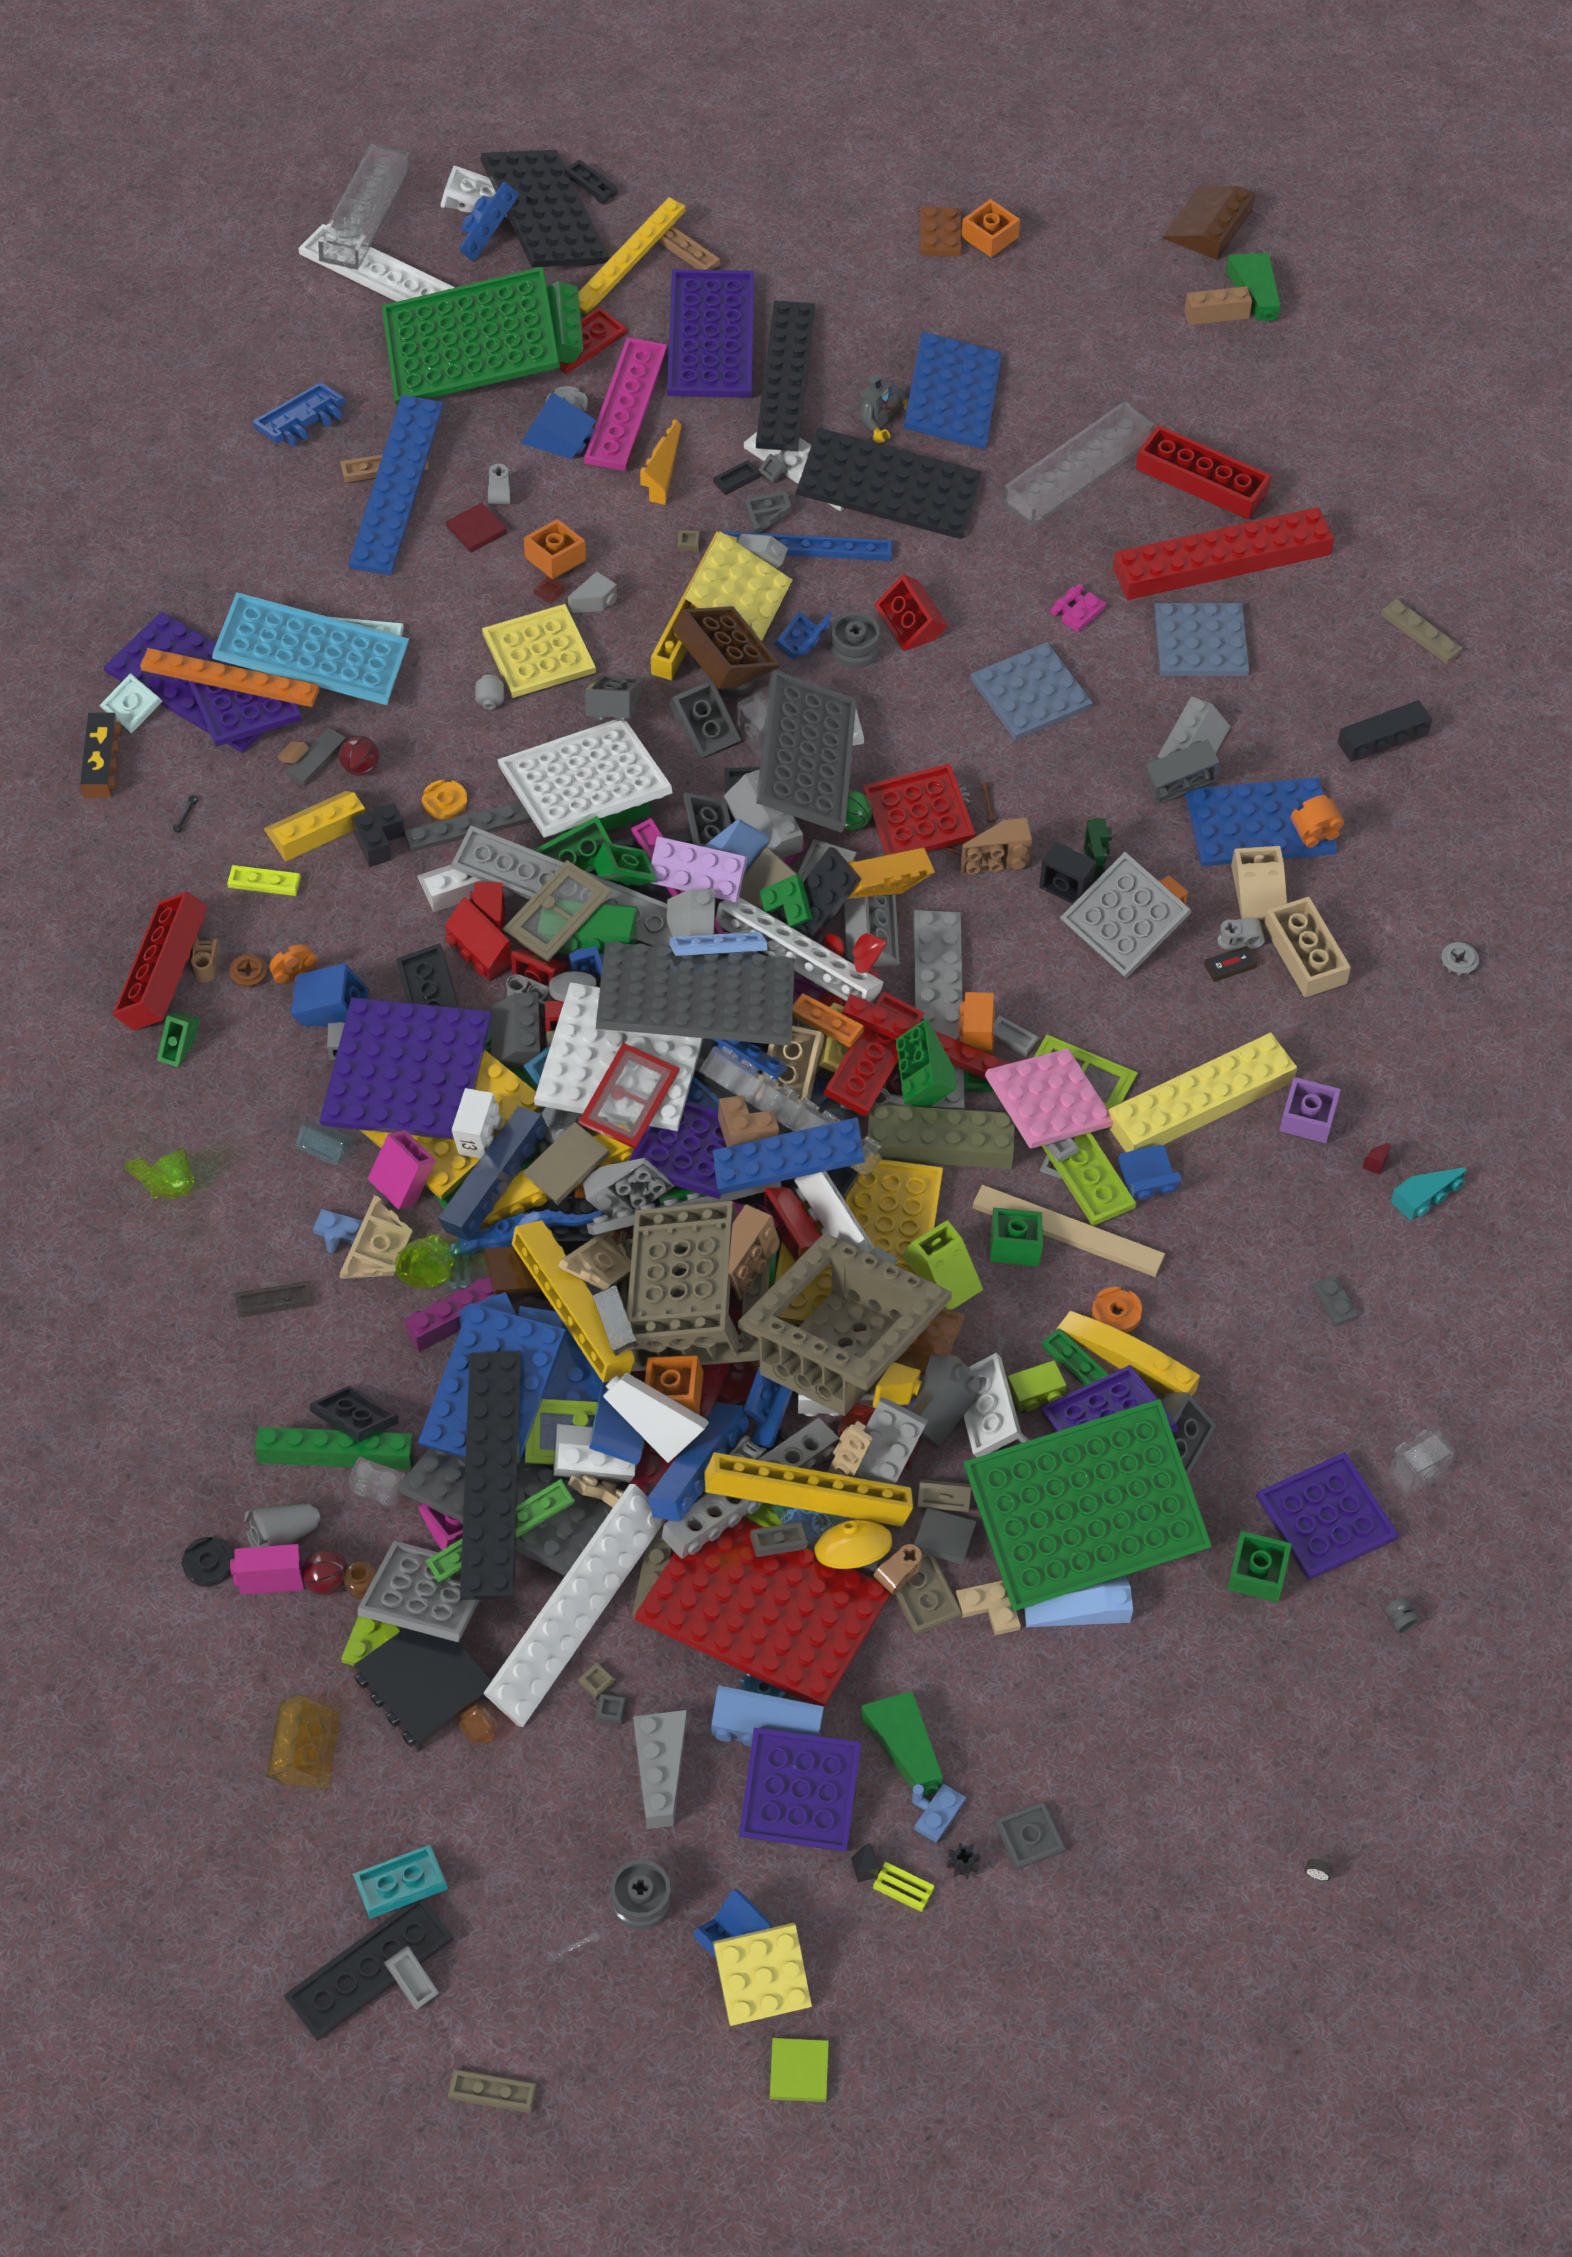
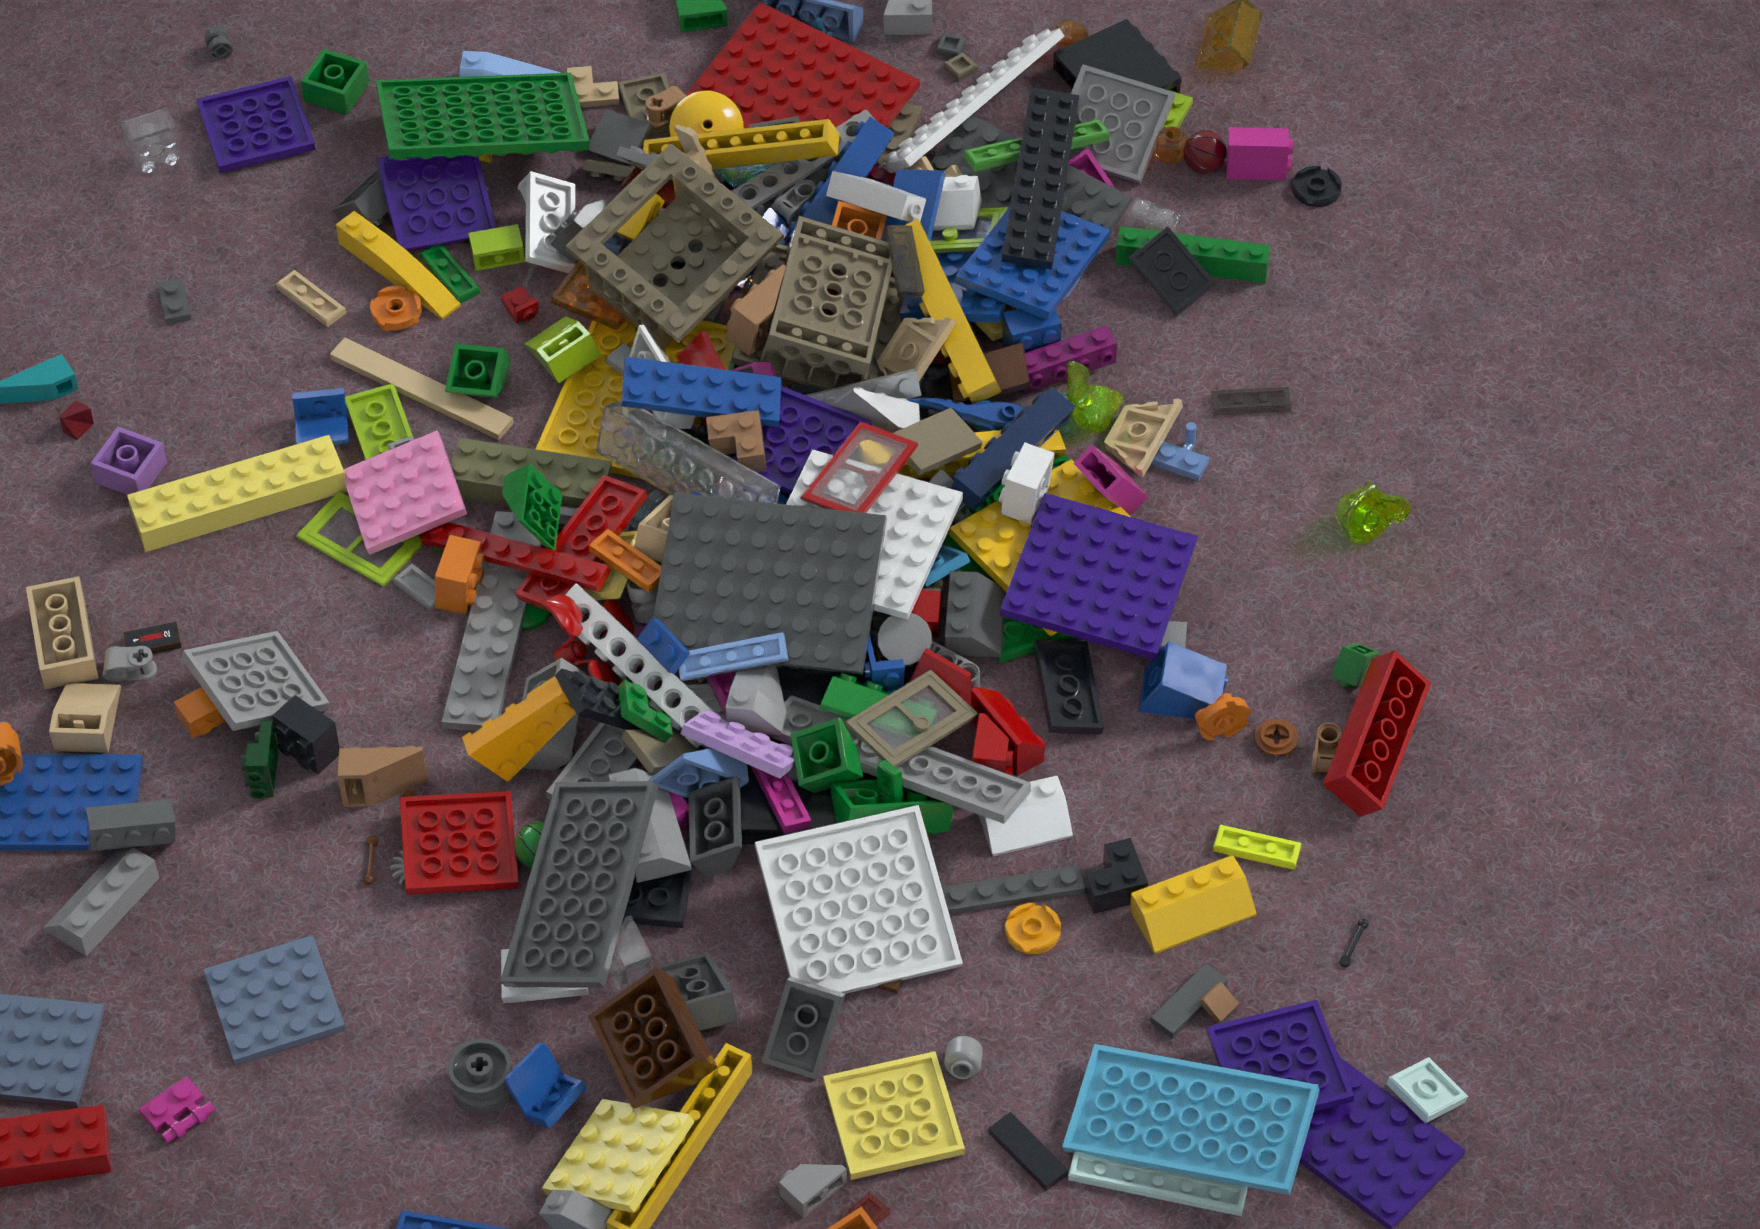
camera: 170 degrees left, 5 degrees down
brick [80,713,122,798] -> none
orange plate [140,648,320,707] -> none
light grey cone [244,1504,320,1547] -> none
clear light blue panel [294,1121,355,1166] -> none
dark red piece [339,736,379,776] -> none
red slope [874,574,948,651] -> none
none -> tan tile [276,270,346,327]
none -> red bracket [501,286,539,323]
none -> blue plate [637,618,690,674]
none -> green tile [877,760,903,798]
none -> black tile [988,1112,1068,1191]

